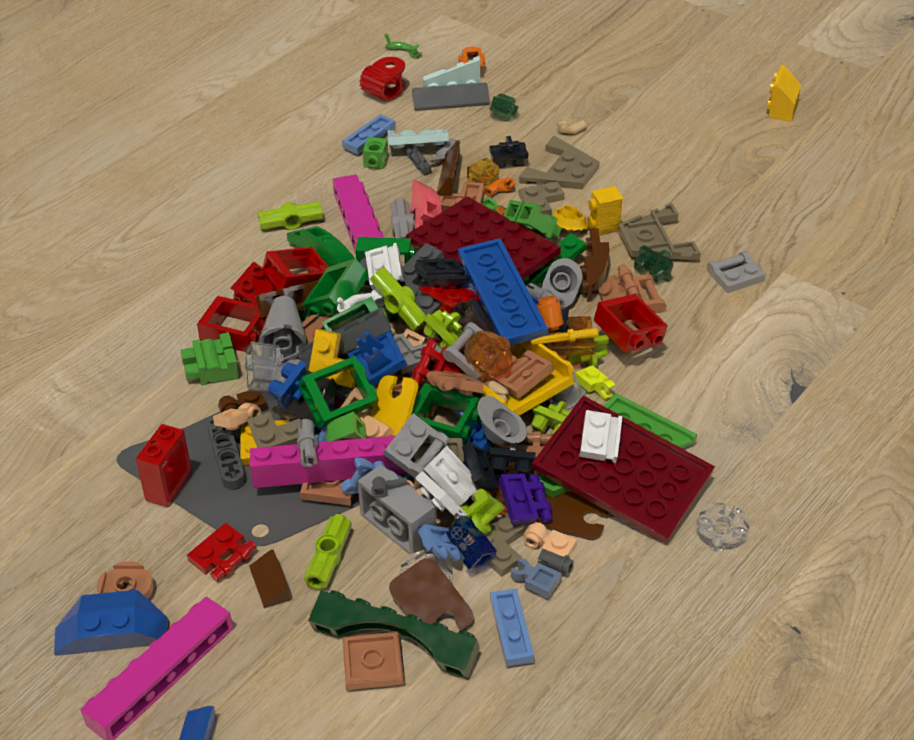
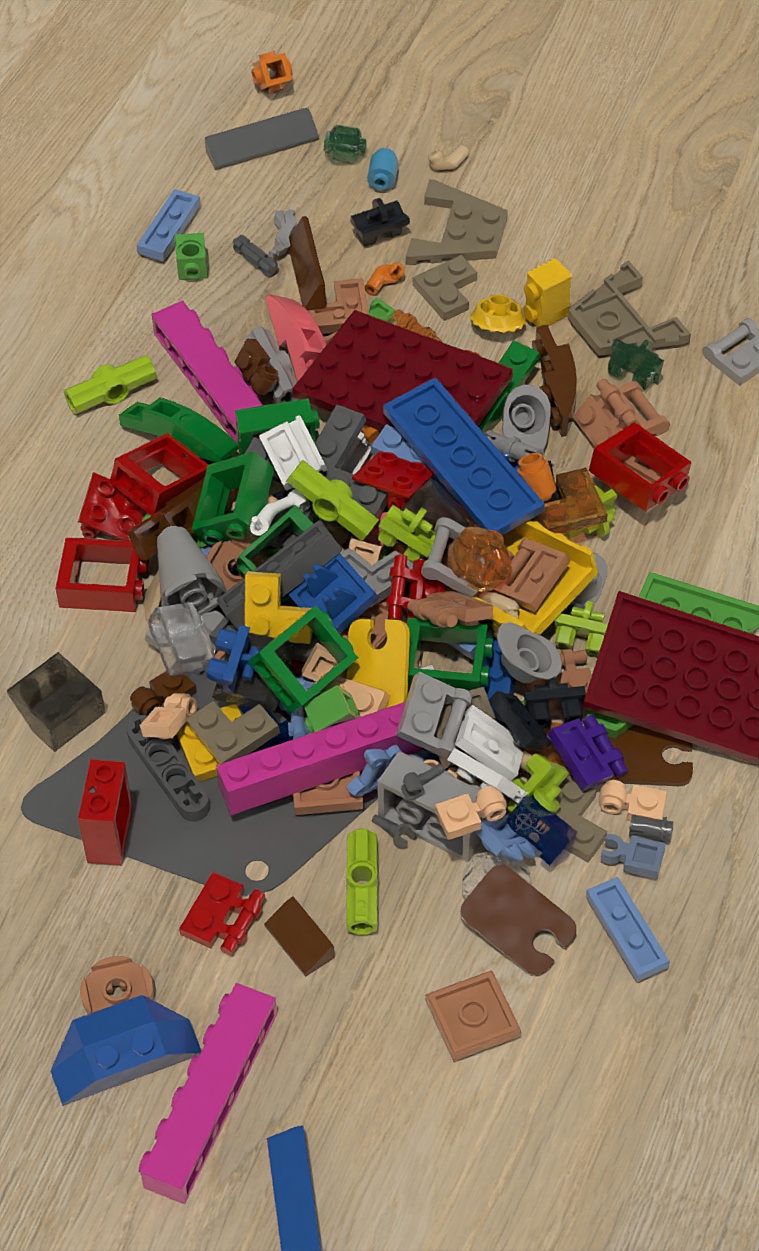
camera: 15 degrees left, 10 degrees up
bright green hips [181,333,238,385] -> none
light grey pin [297,419,318,467] -> none
dark green arch [308,590,480,679] -> none
red piece [359,57,406,101] -> none
bright green piece [385,33,422,58] -> none
light aqua wing [388,129,449,148] -> none
black plate [414,258,470,287] -> none
light aqua wing [423,56,480,87] -> none
clear yellow brick [467,157,500,187] -> none
bright green hips [504,200,562,239] -> none
yellow piece [531,328,598,344] -> none
neon yellow plate [575,365,615,400] -> none
white plate [579,410,622,463] -> none
yellow slope [766,64,801,122] -> none
none -> clear smoke slope [7,652,106,752]
none -> reddish brown plate [234,338,278,395]
none -> dark azure brick [367,148,398,190]
none -> dark grey hand [372,814,416,849]
none -> light nougat plate [435,786,507,840]

